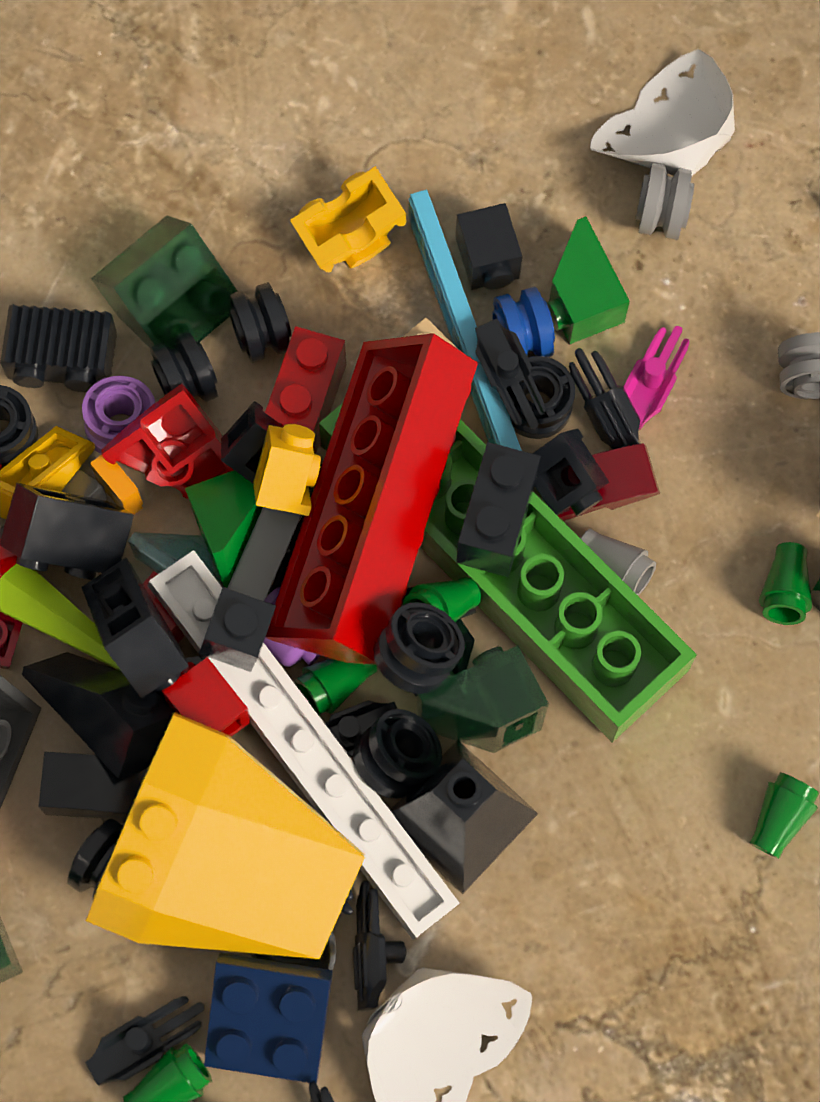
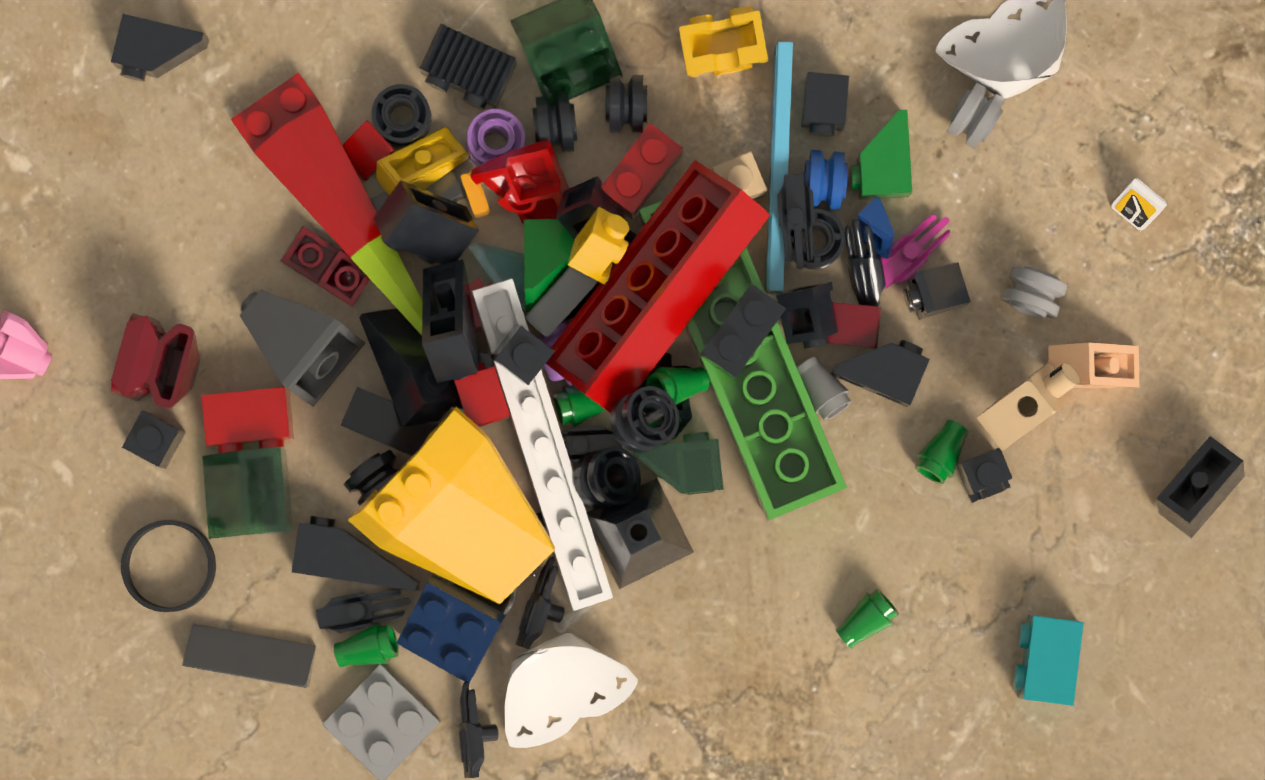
camera: 20 degrees right, 15 degrees up
none -> black slope [292,516,420,591]
none -> black slope [831,340,930,407]
none -> blue slope [858,196,895,259]
none -> black slope [903,262,971,320]

